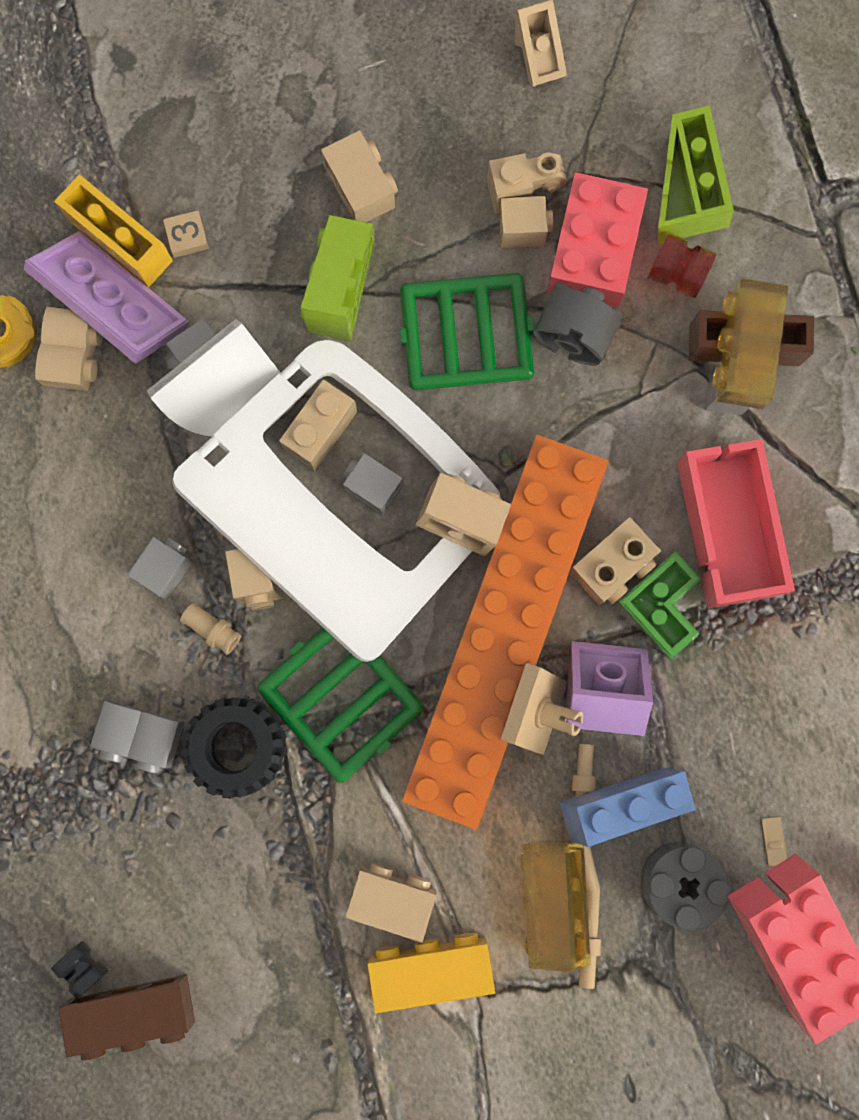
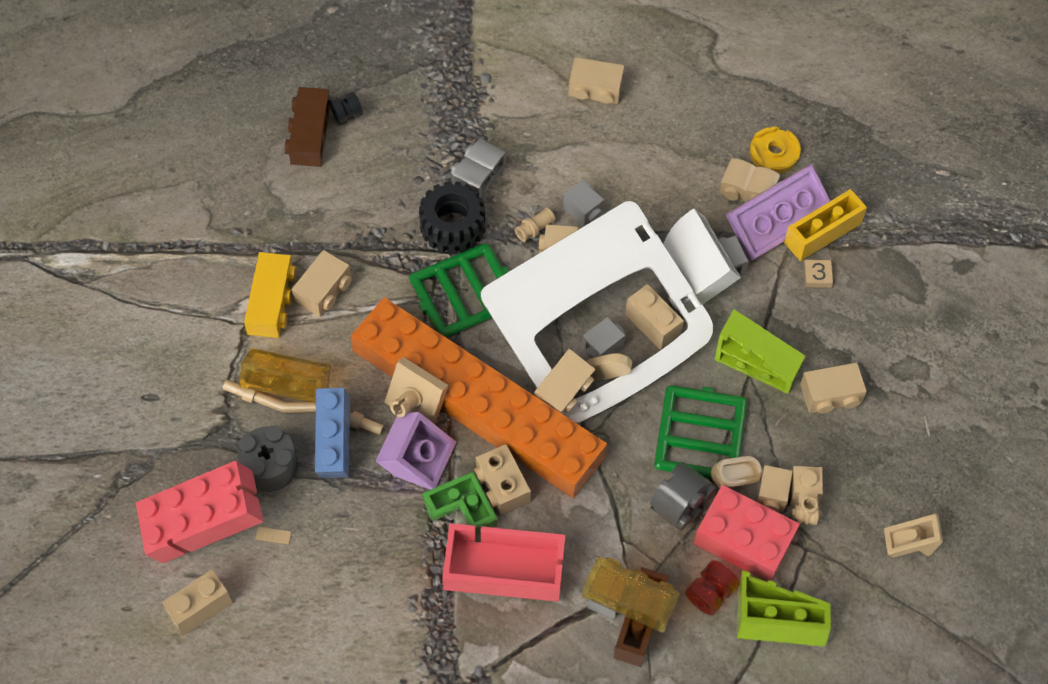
camera: 105 degrees right, 20 degrees down
none -> tan tile [586,353,632,380]
none -> tan tile [711,456,762,488]

